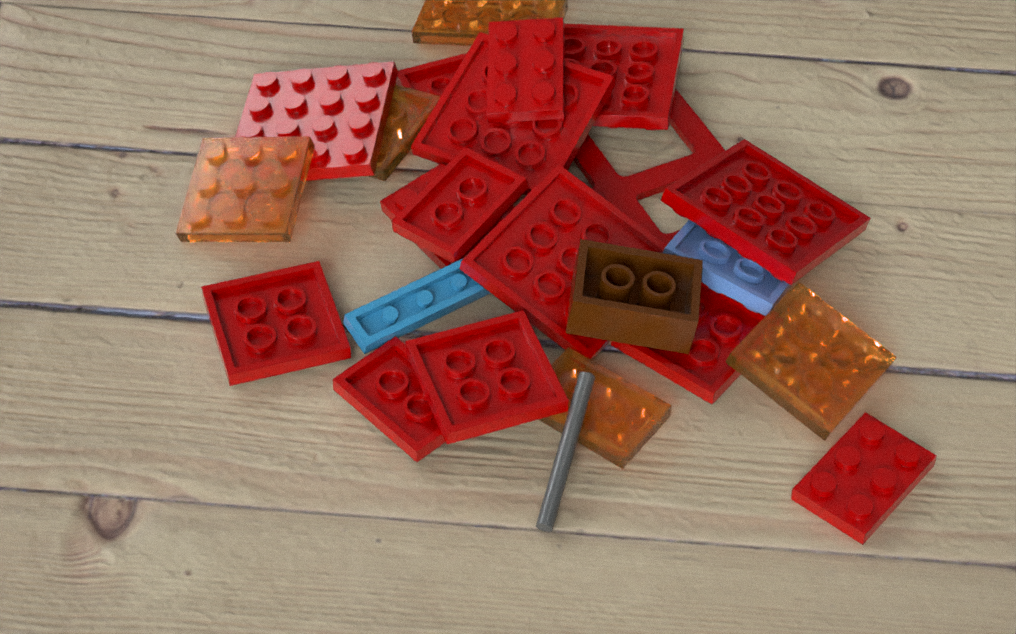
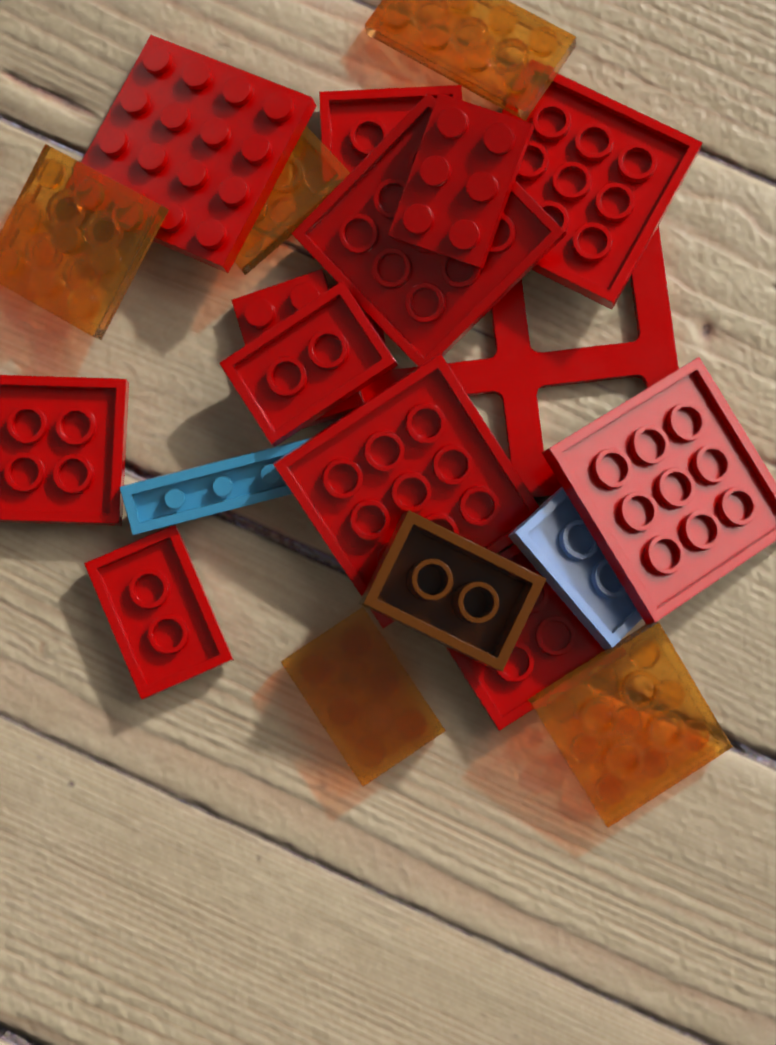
camera: 20 degrees right, 35 degrees up
red plate [405,310,569,445] -> none
dark grey bar [536,372,595,532] -> none
red plate [791,412,937,545] -> none

